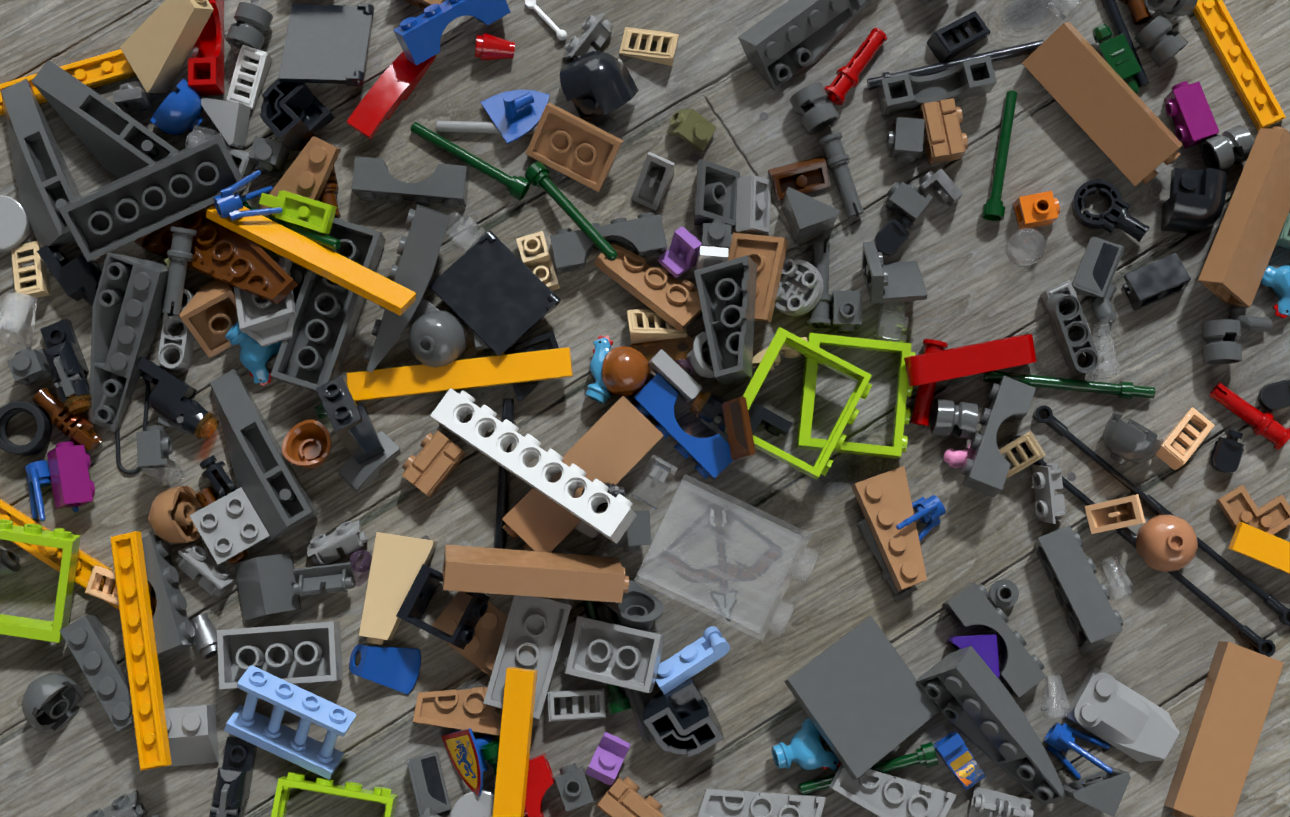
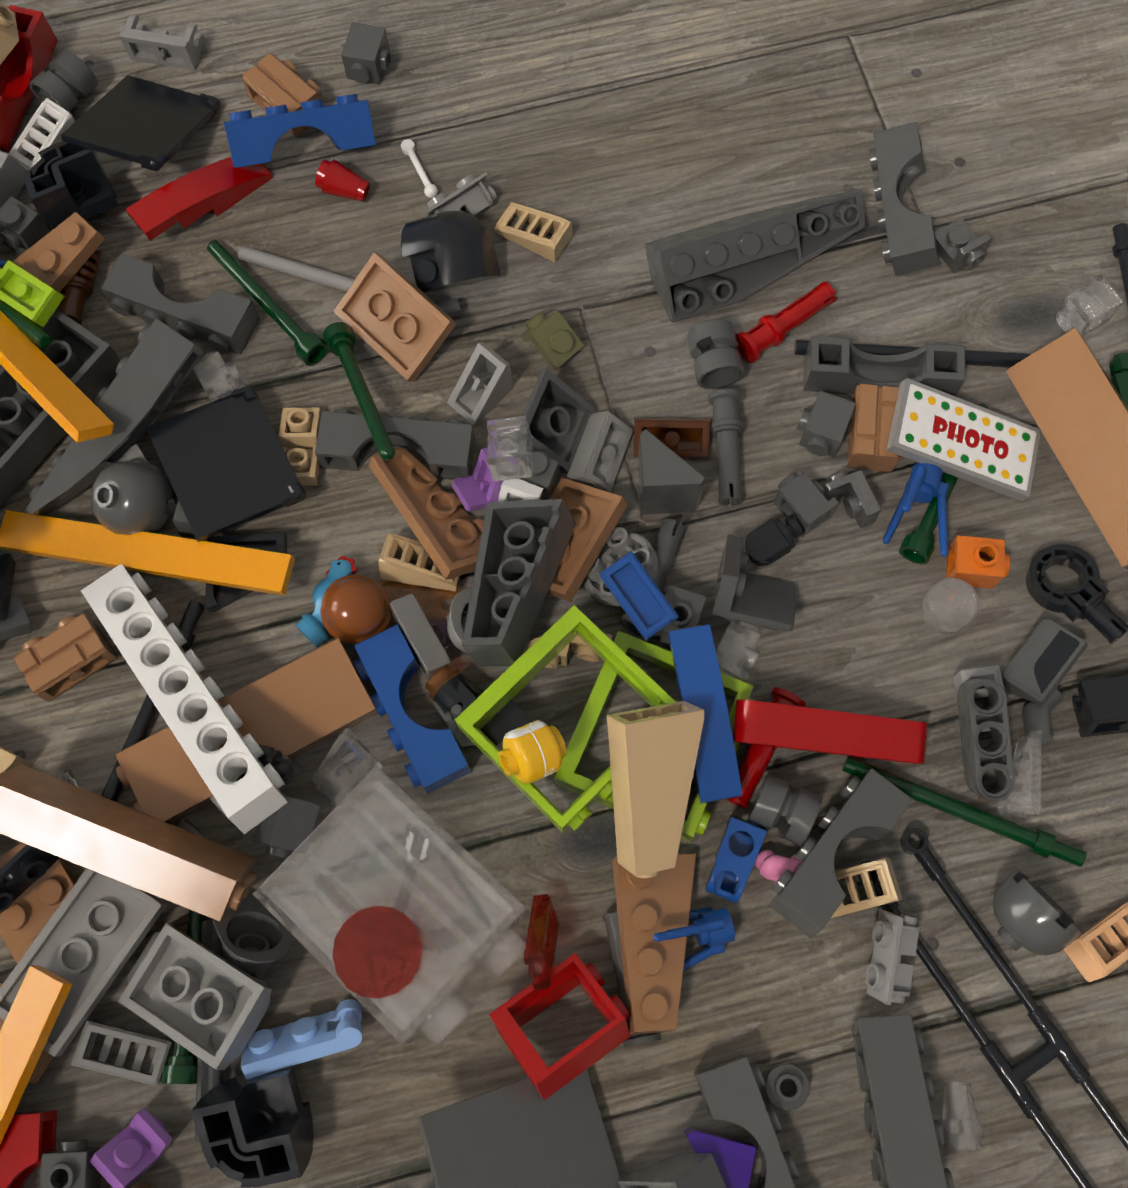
camera: 20 degrees right, 10 degrees down
shield [481,90,550,144] -> none
reddish brown slope [722,396,756,460] -> none
black slope [927,11,991,63] -> none
light nougat slope [1084,494,1146,534] -> none
nougat cylinder [1136,515,1198,572] -> none
none -> clear red tile [332,906,423,999]
none -> clear brick [486,415,534,481]
none -> red window [489,953,631,1101]
none -> yellow head [498,720,566,784]
none -> clear red tile [523,894,560,990]
none -> blue tile [599,551,679,641]
none -> tan slope [607,701,704,878]
none -> blue slope [668,624,742,804]
none -> blue leg [705,817,767,903]
none -> blue plant [882,463,949,557]
none -> tile [886,378,1041,501]

